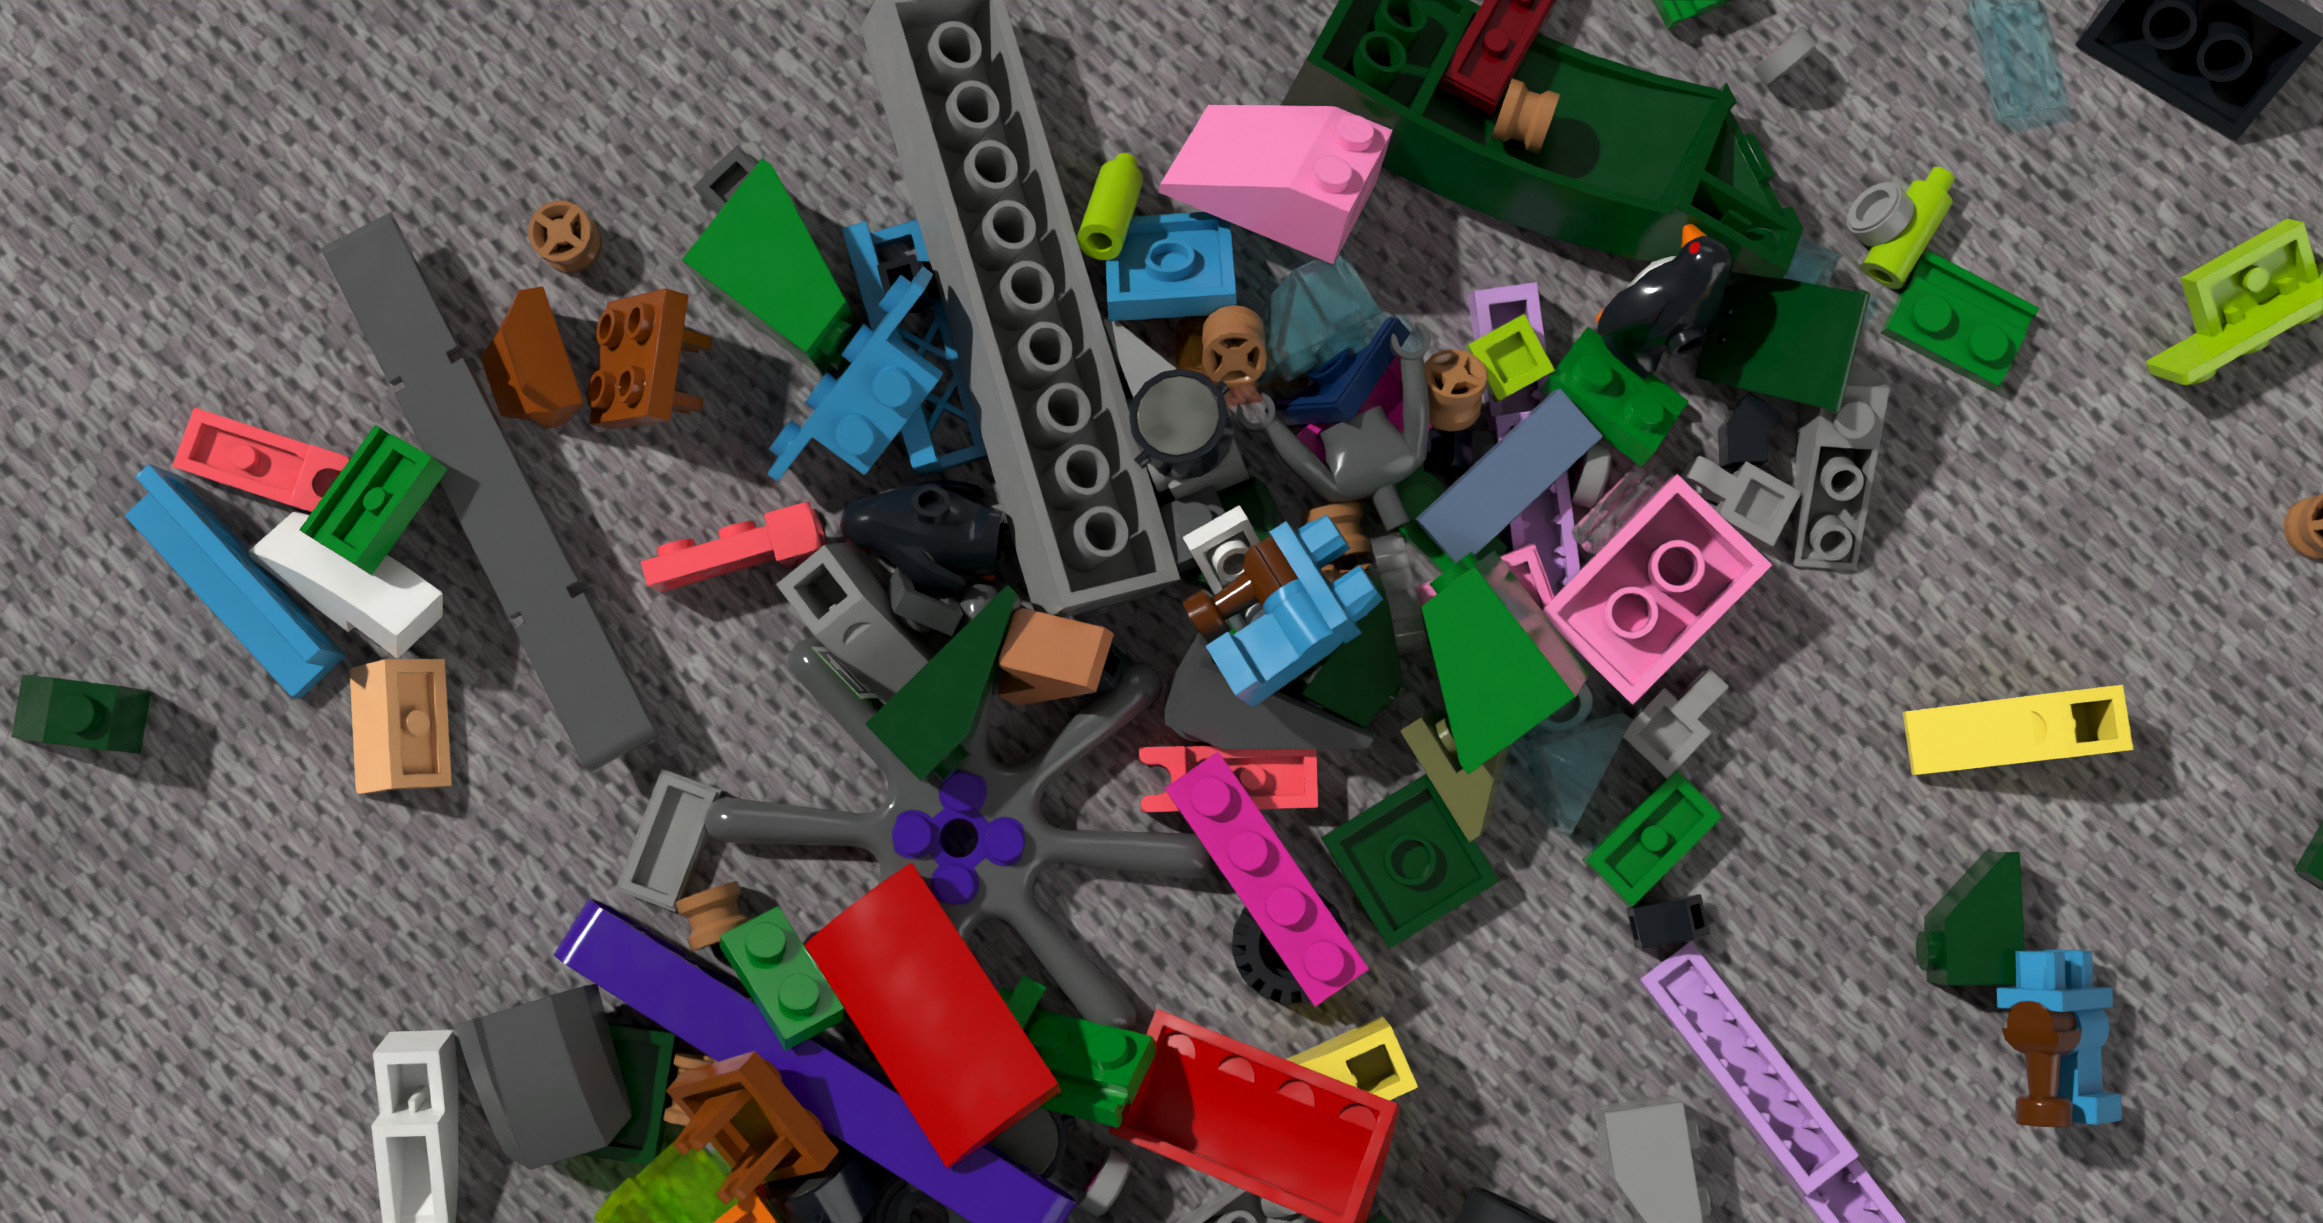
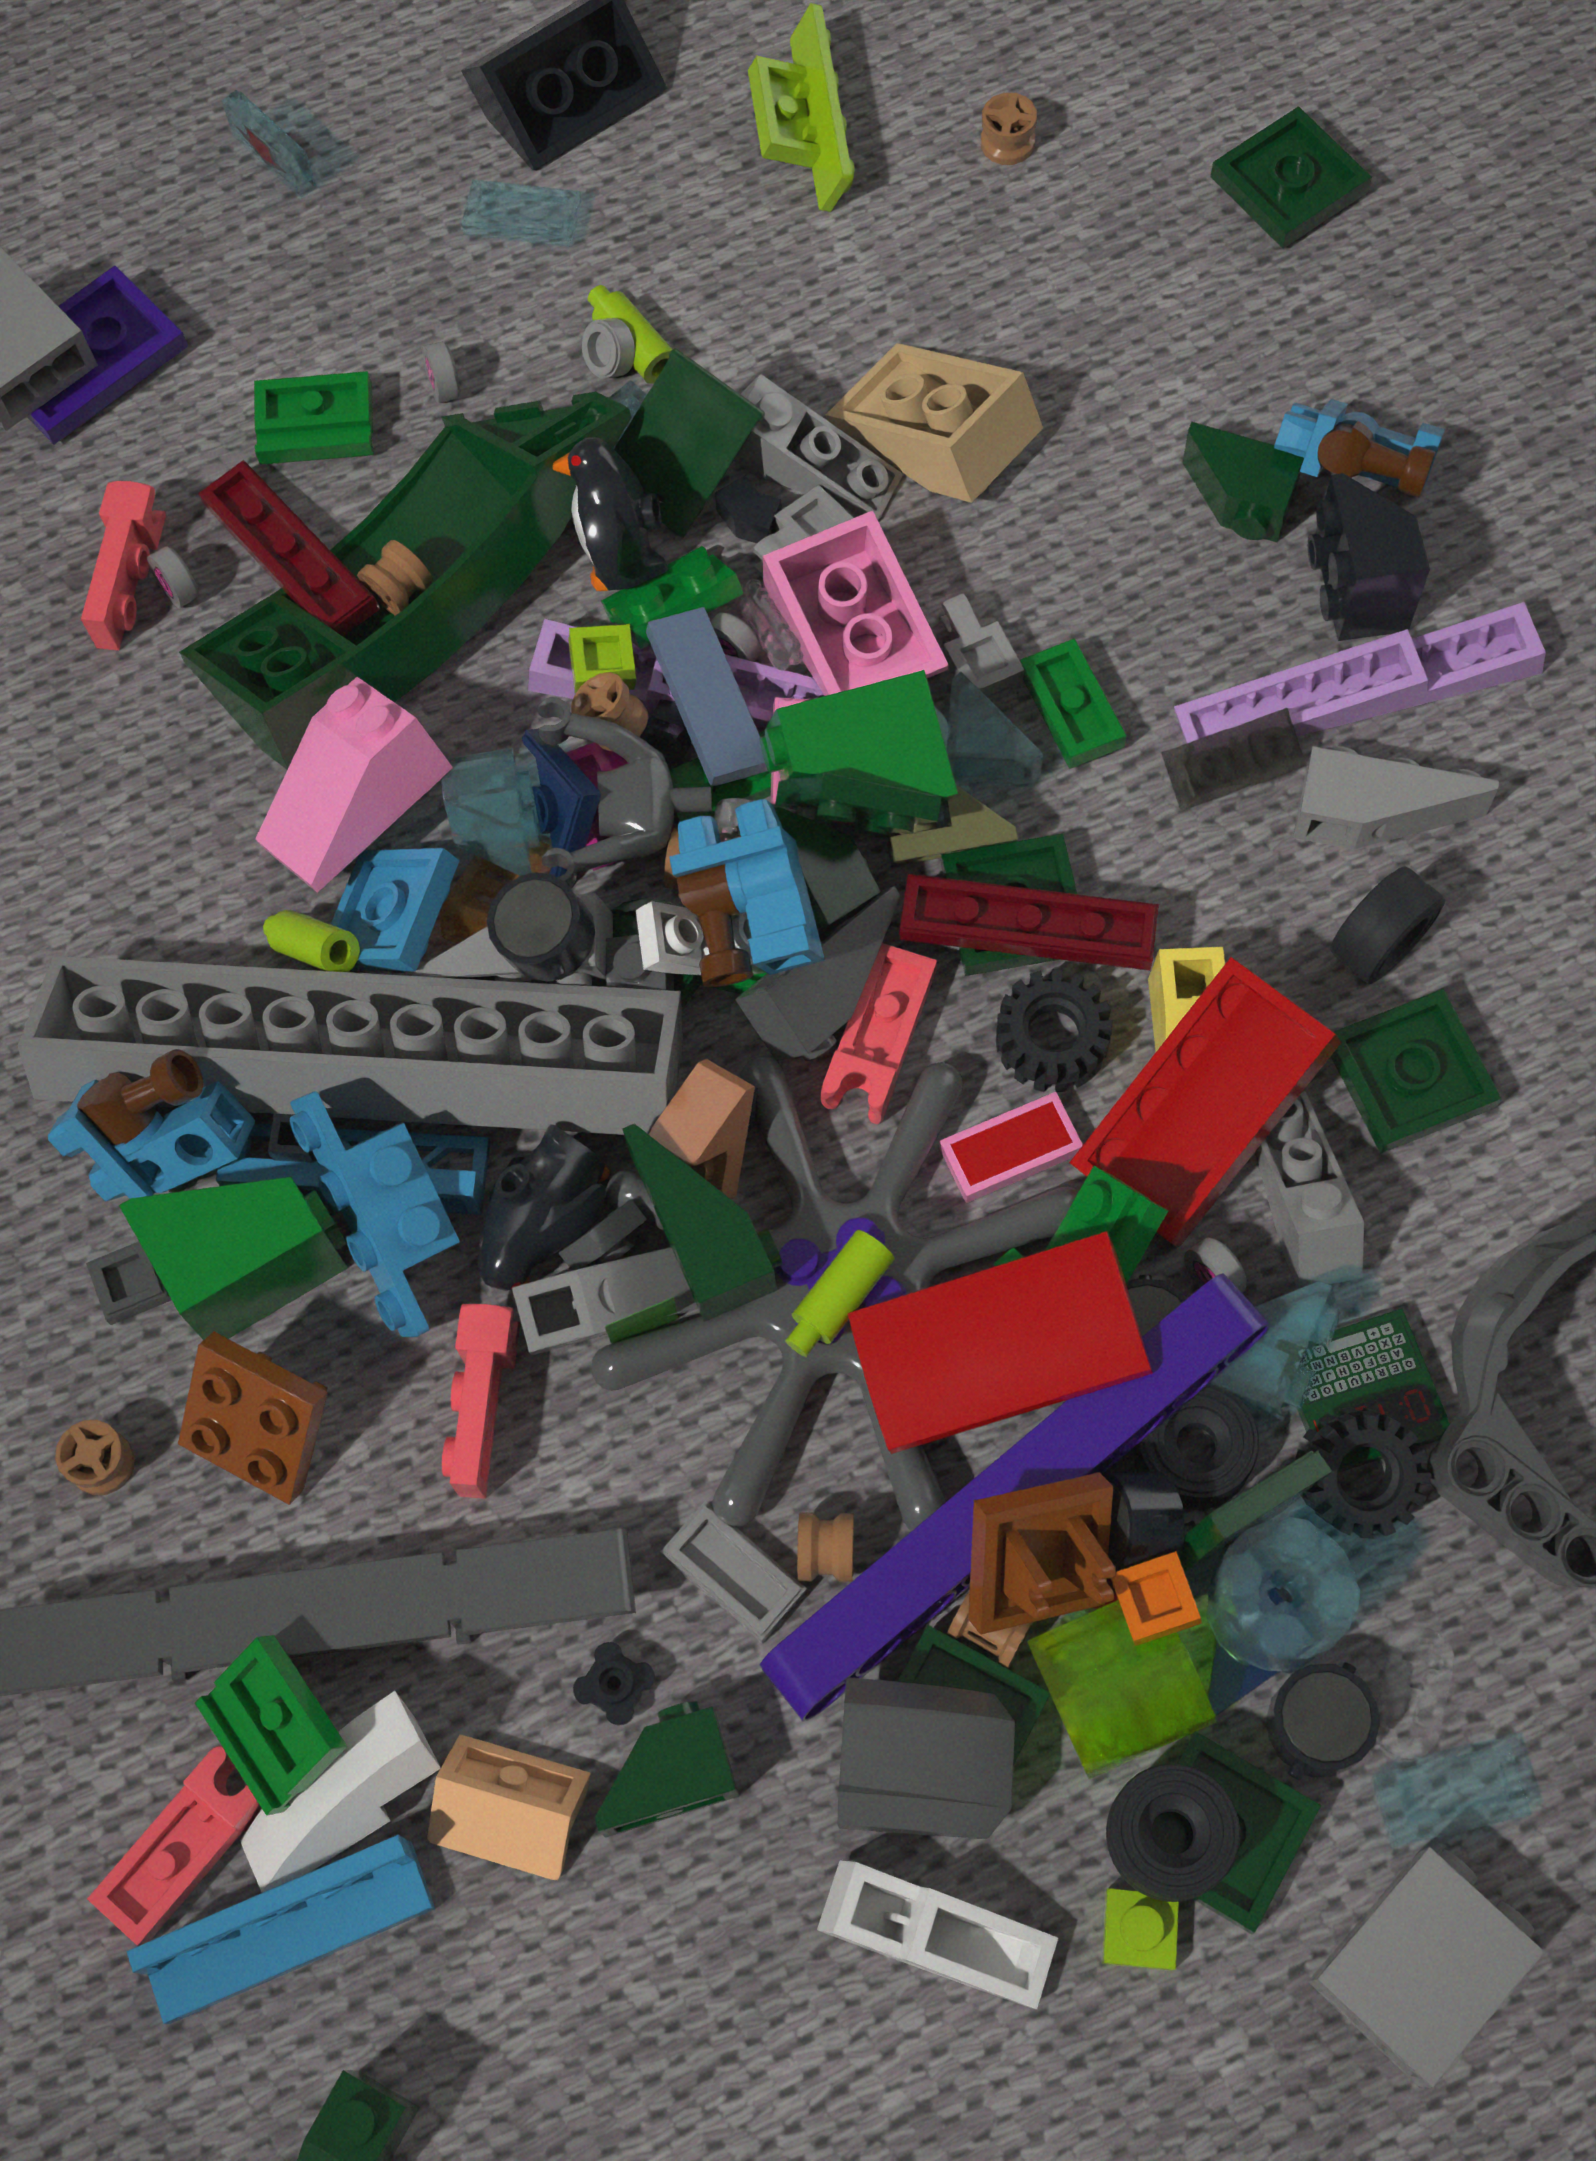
camera: 65 degrees left, 15 degrees down
dark orange slope [480,286,584,429] -> none
green plate [720,906,844,1051] -> none
dark pink plate [1164,751,1369,1007] -> none
medium nougat wheel [1202,305,1267,388] -> none
black piece [1626,894,1710,949] -> none
green plate [1880,250,2039,391] -> none
light yellow slope [1902,685,2133,775] -> none
none -> dark azure hips [48,1049,256,1202]
none -> black plate [573,1642,655,1726]
none -> dark green slope [595,1701,739,1838]
none -> dark green plate [775,772,942,837]
none -> lime cylinder [785,1230,895,1357]
none -> tan slope [826,343,1043,503]
none -> dark red tile [900,874,1159,971]
none -> tile [939,1092,1083,1203]
none -> clear smoke slope [1161,708,1307,810]
none -> black slope [1307,473,1430,641]

